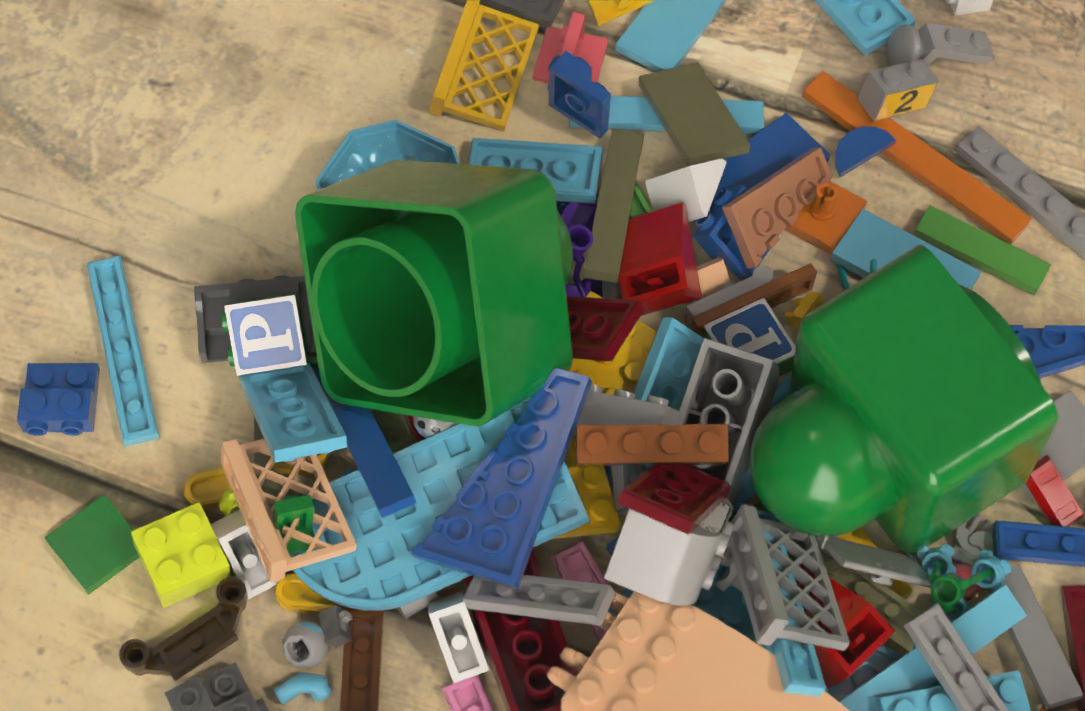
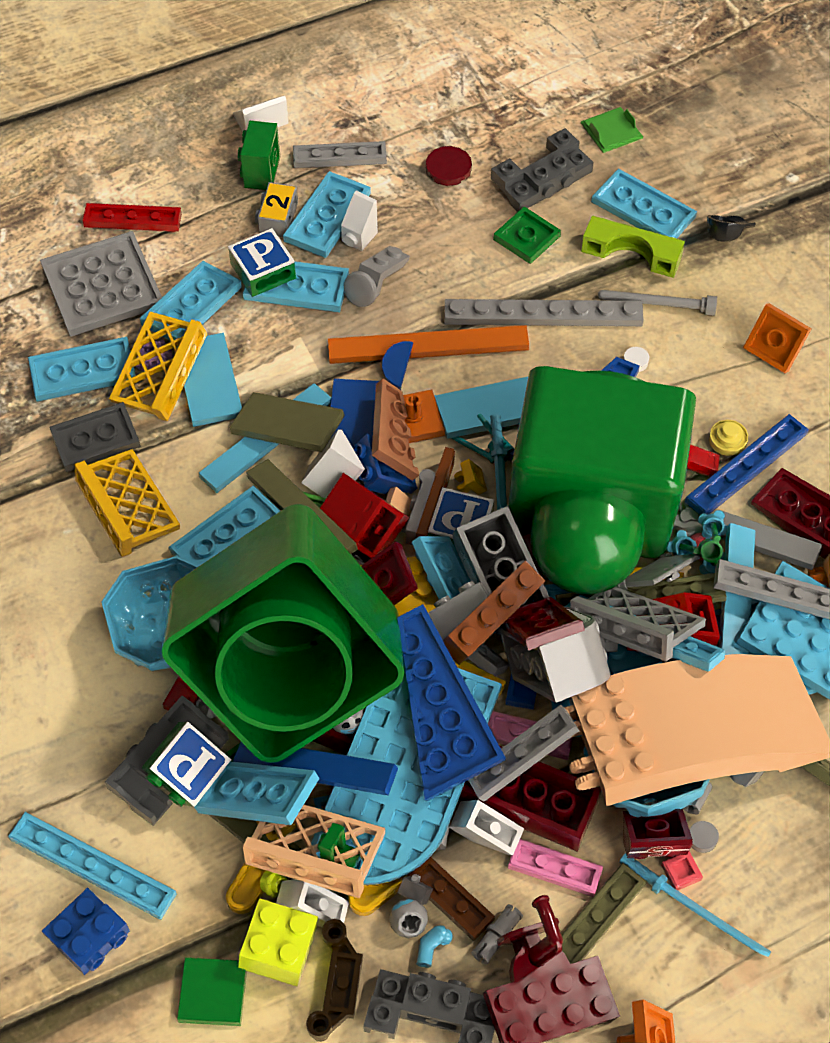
camera: 45 degrees left, 5 degrees down
coral bracket [533,12,608,84] -> none
blue plate [548,51,611,139] -> none
light grey brick [857,59,939,121] -> none
bright green tile [914,205,1051,296] -> none

